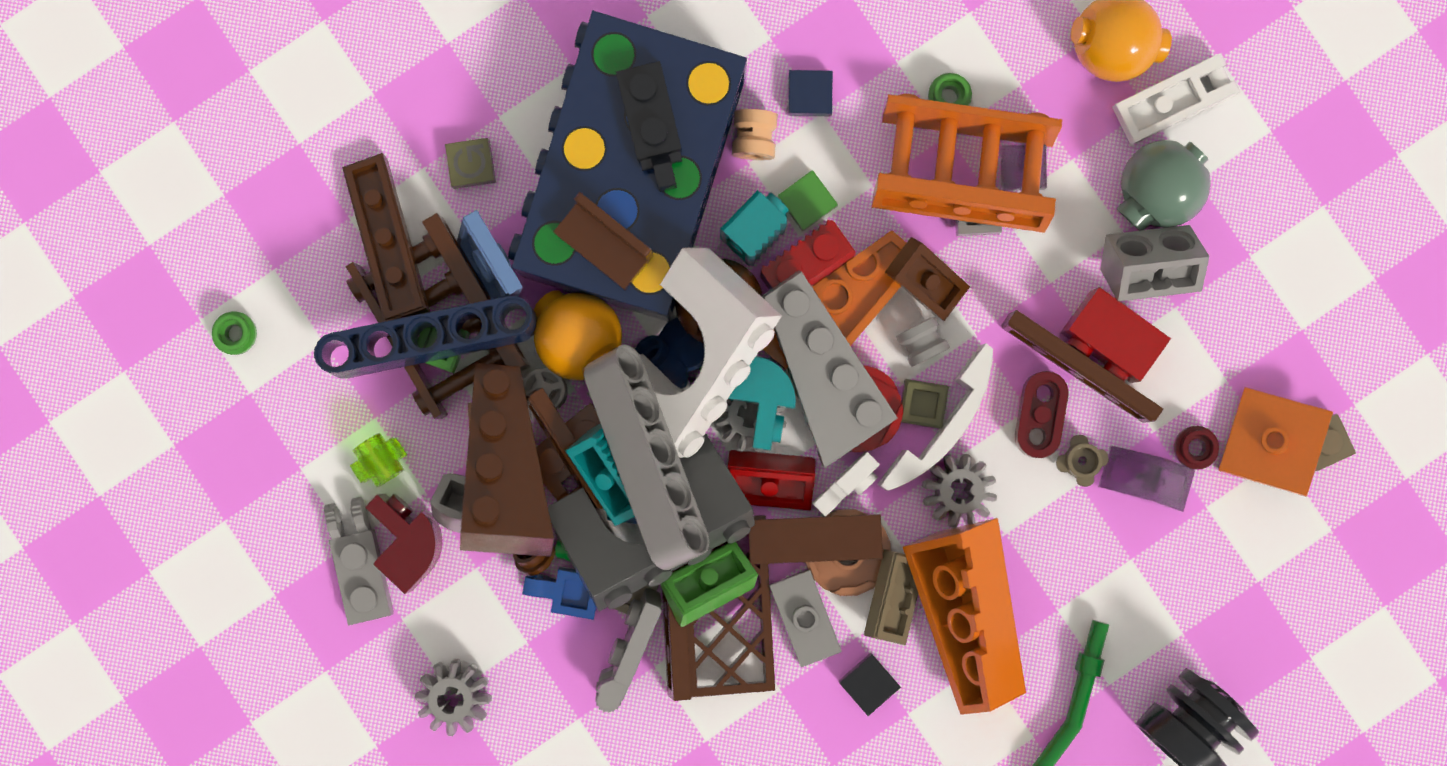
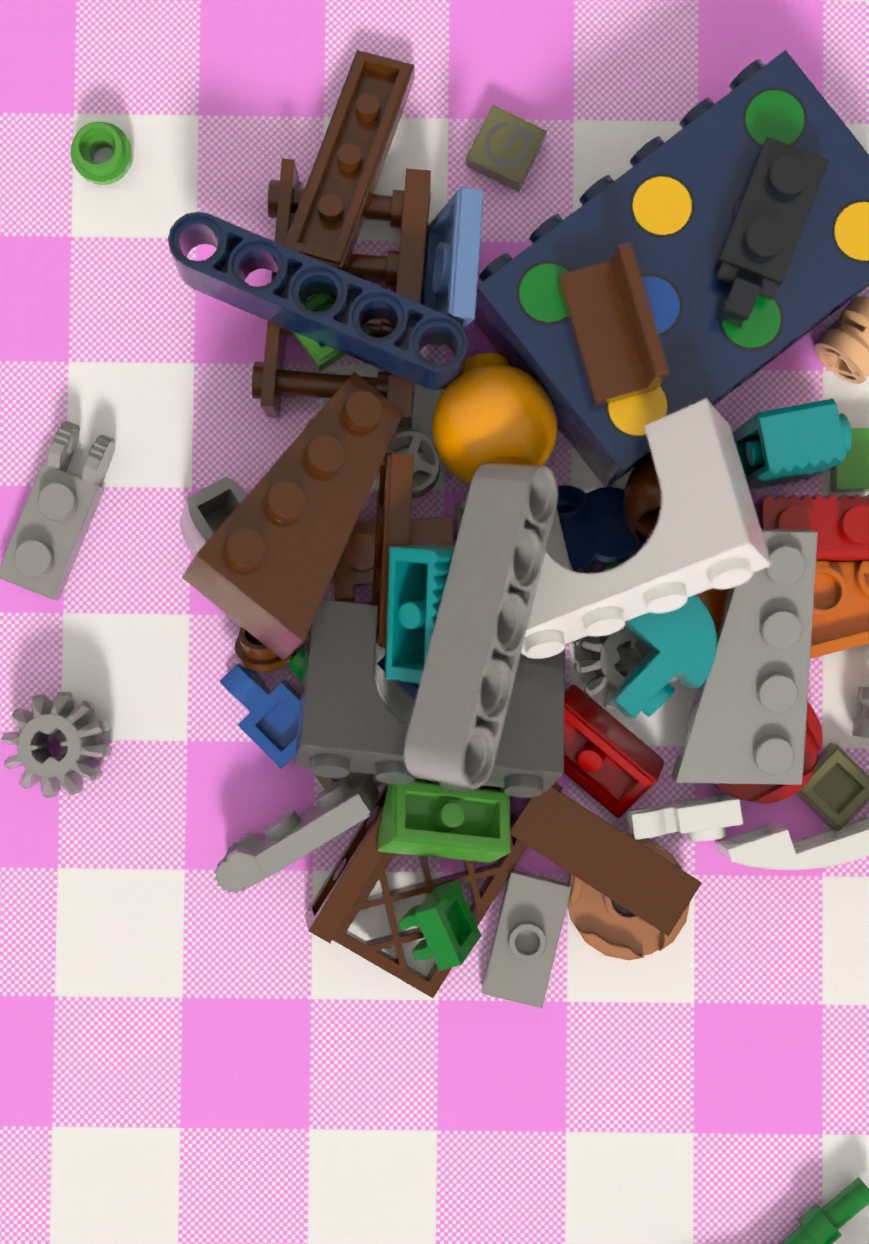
camera: 30 degrees right, 0 degrees up
clear neon green gear [350,433,407,488] -> none
dark red brick [365,493,442,594] -> none
black tile [838,653,901,716] -> none
dark tan plate [864,549,918,645] -> none
orange wedge [903,518,1026,715] -> none
light grey gear [922,454,997,528] -> none
none -> green tile [398,880,481,971]

